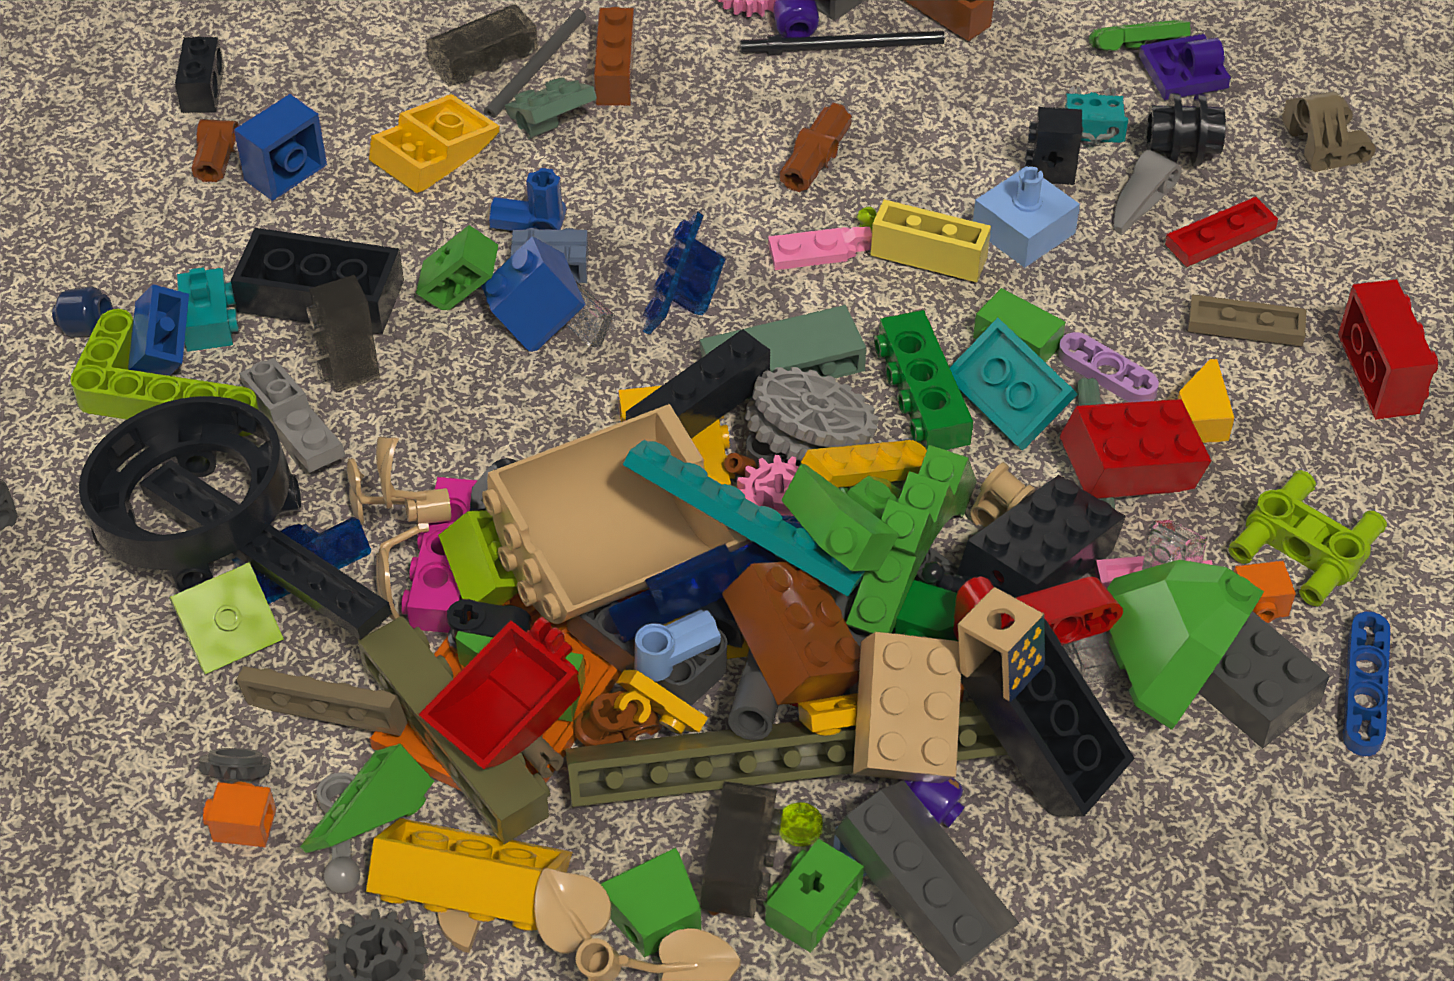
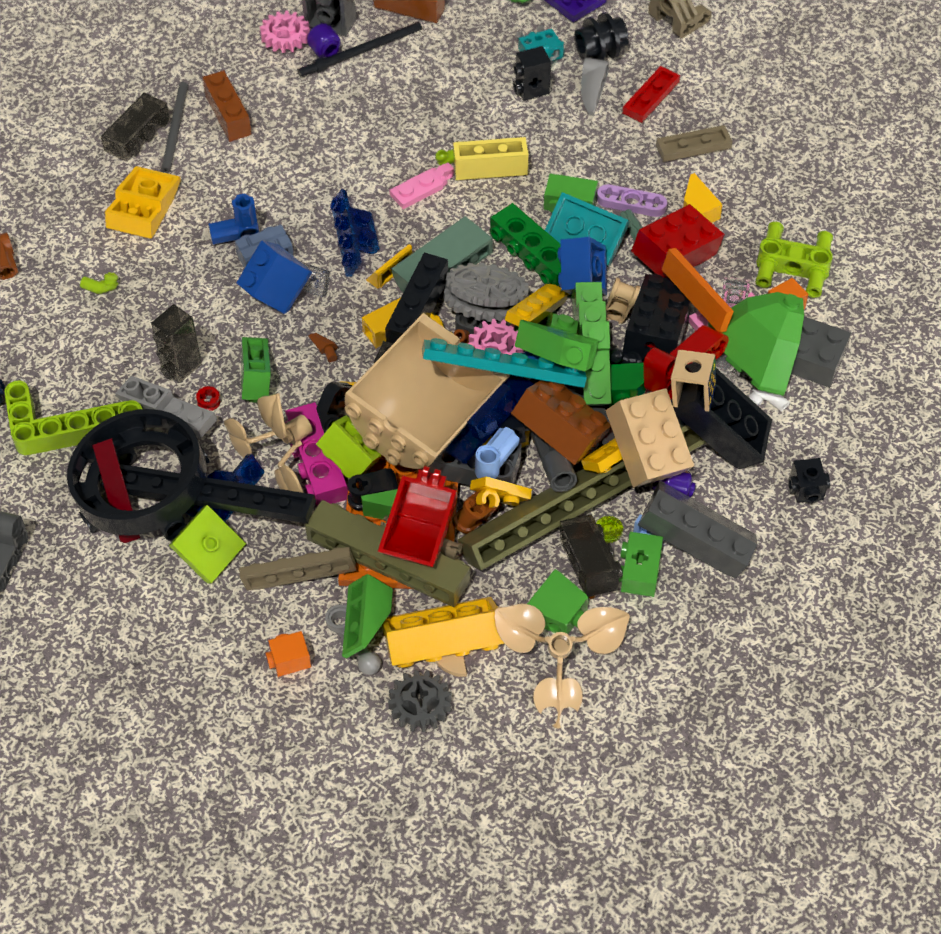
camera: 25 degrees left, 5 degrees up
blue brick [128,284,189,376] -> none
teal brick [177,267,239,352] -> none
dark grey gear [199,748,271,781] -> none
black brick [230,228,404,334] -> none
blue brick [234,94,327,201] -> none
bright green brick [416,225,499,311] -> none
sand green plate [505,77,597,139] -> none
dark orange piece [780,103,852,192] -> none
light blue brick [973,166,1080,268] -> none
red brick [1338,279,1438,420] -> none
blue beam [1343,612,1391,756] -> none
none -> lime arm [80,272,118,294]
none -> dark red sticker [93,438,140,543]
none -> red bush [196,386,221,411]
none -> bright green slope [241,337,271,402]
none -> dark orange bar [308,333,338,362]
none -> yellow slope [366,244,412,289]
none -> blue slope [558,237,607,295]
none -> orange tile [662,248,734,333]
none -> white arm [749,387,790,412]
none -> black brick [788,458,830,503]

